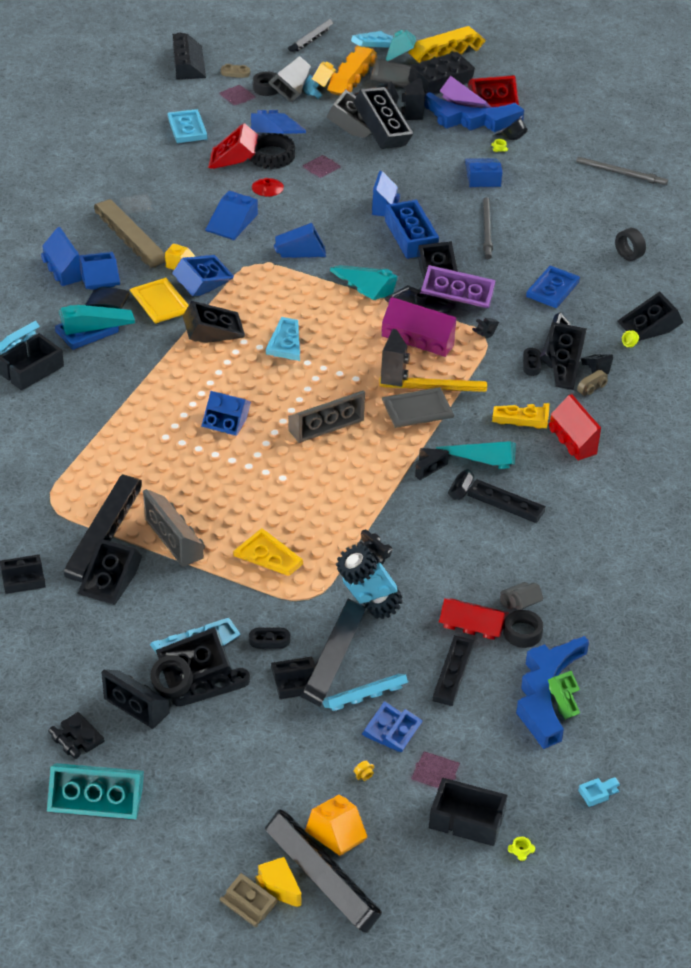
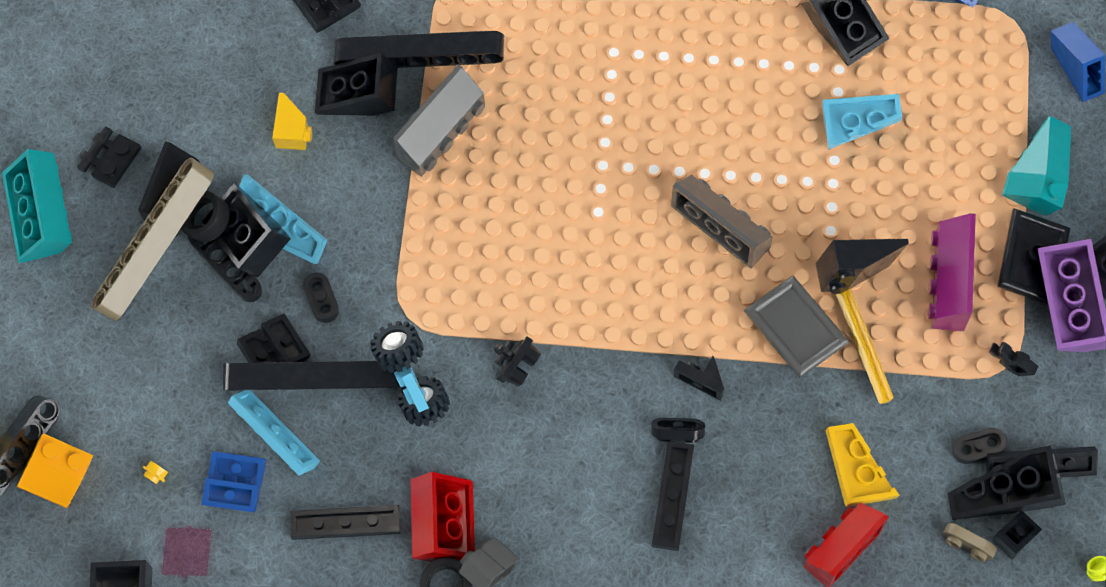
camera: 75 degrees right, 25 degrees up
blue slope [201,391,251,436] -> none
yellow wing [233,528,304,576] -> none
teal wedge [436,441,516,469] -> none
none -> beam [91,158,214,321]
none -> yellow slope [272,93,312,150]

